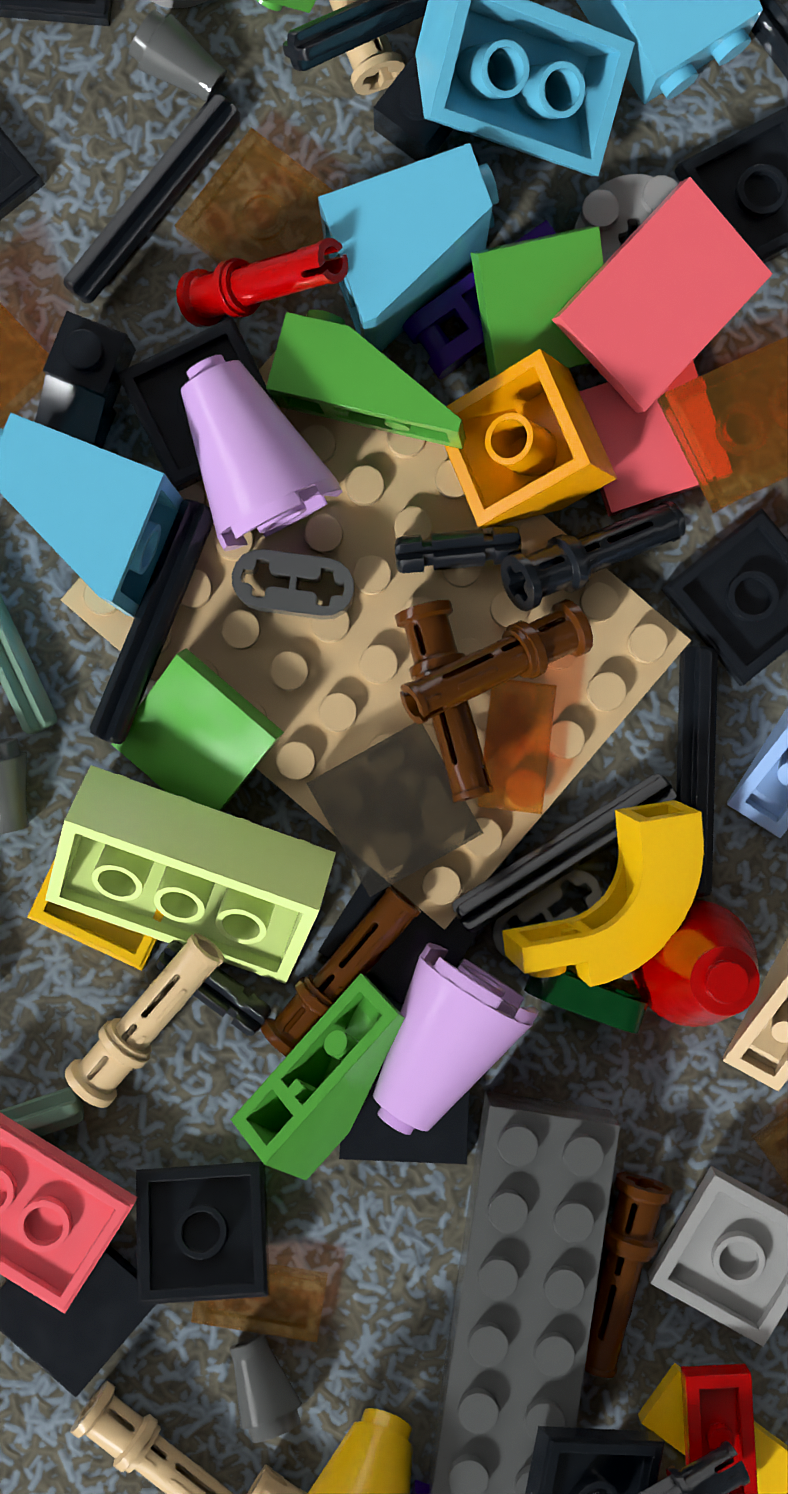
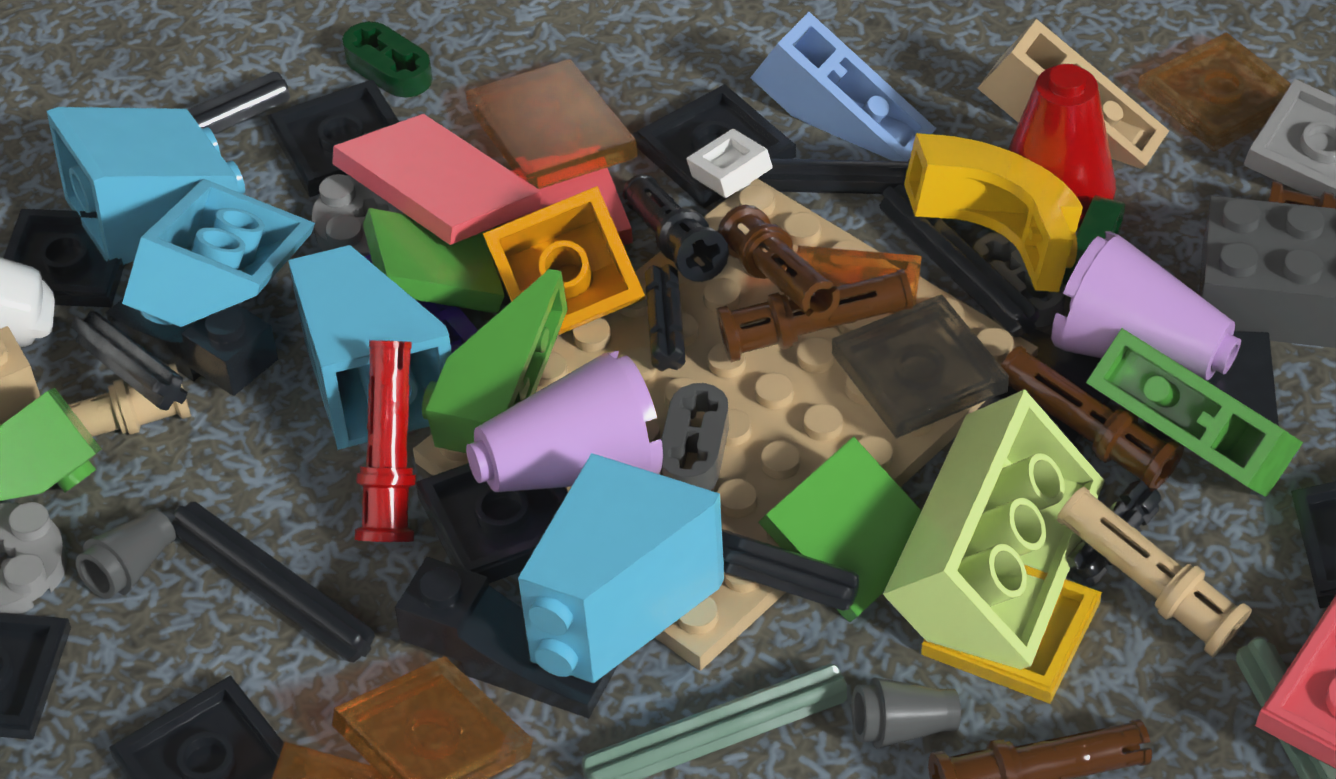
camera: 90 degrees left, 40 degrees down
clear orange tile [174,127,334,307] -> none
none -> white plate [686,129,773,198]

